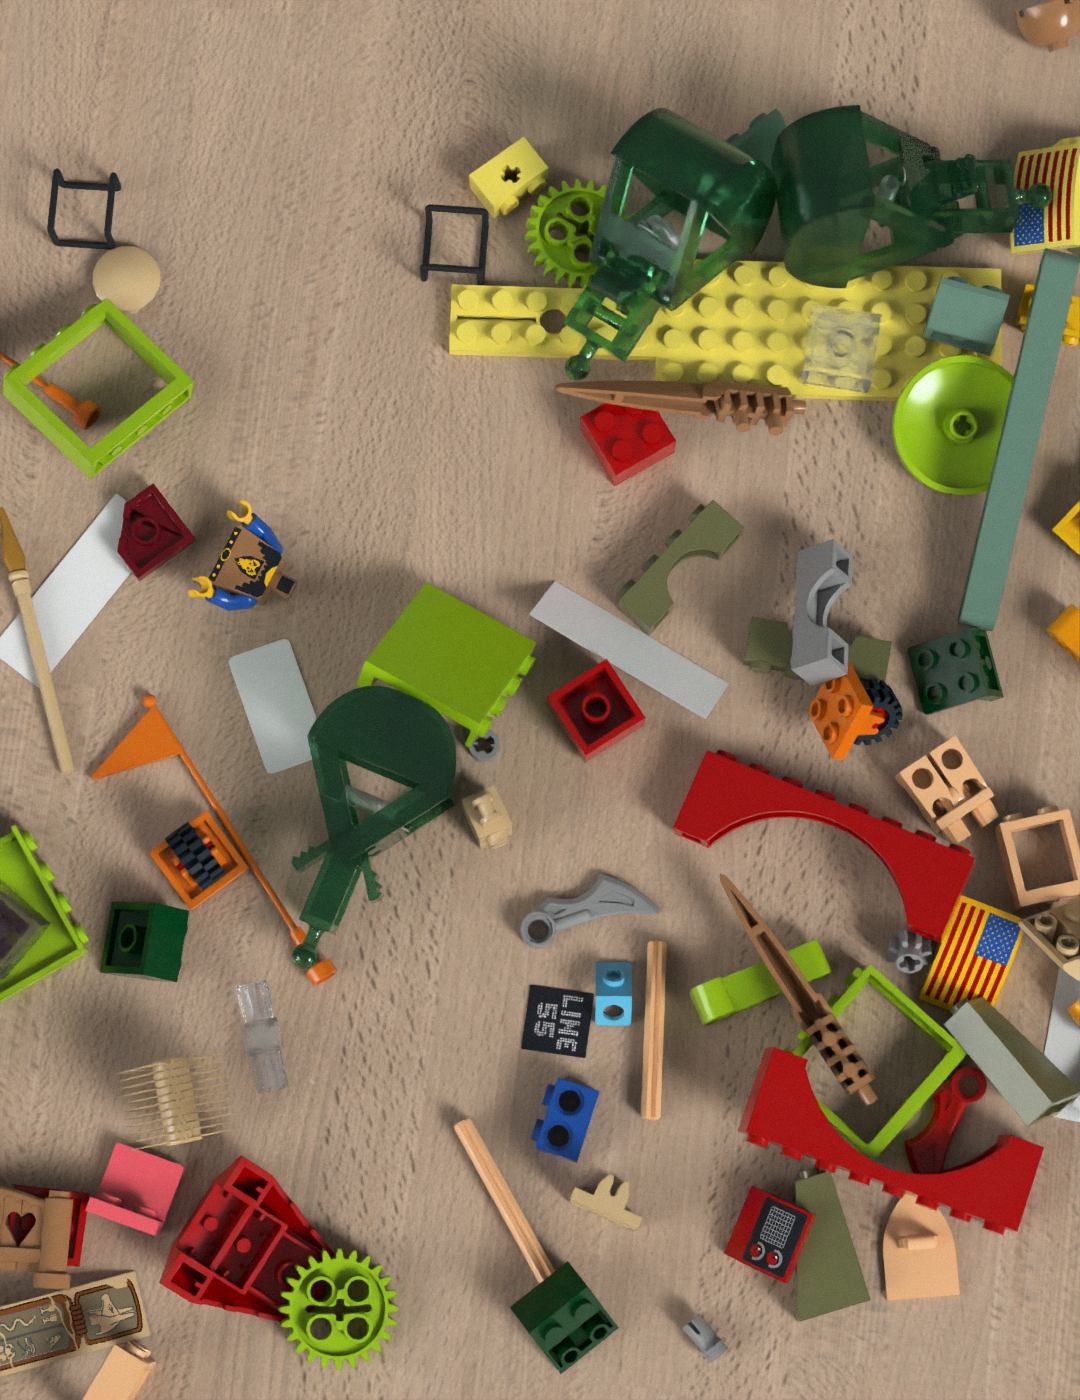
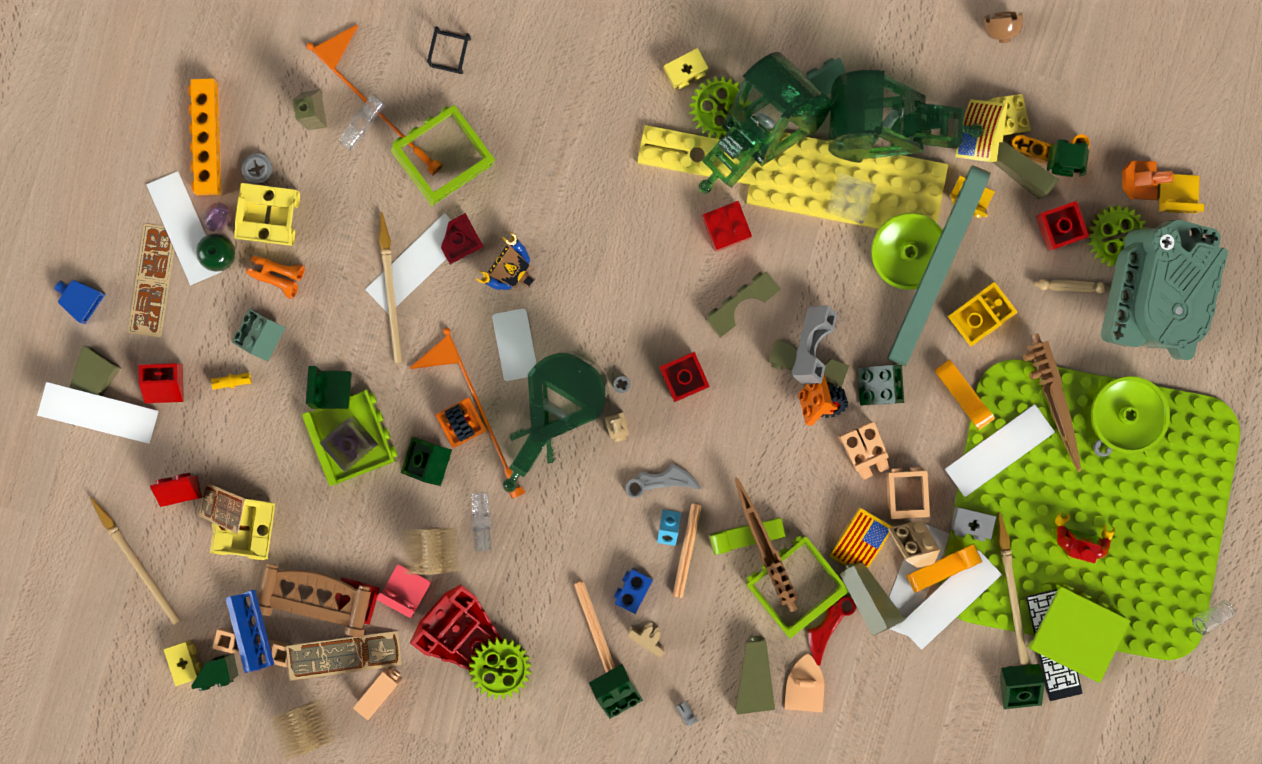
camera: 10 degrees right, 10 degrees up
tan dish [92,246,162,314] -> none
lime panel [356,582,537,748] -> none
black piece [420,204,489,285] -> none
black sticker [521,985,594,1058] -> none
white sticker [529,581,729,719] -> none
medium nougat piece [554,380,806,435] -> none
red arch [673,750,975,943] -> none
slope [724,1185,816,1283] -> none
red arch [738,1047,1044,1235] -> none
light grey gear [887,929,932,973] -> none
sand green slope [922,276,1010,356] -> none

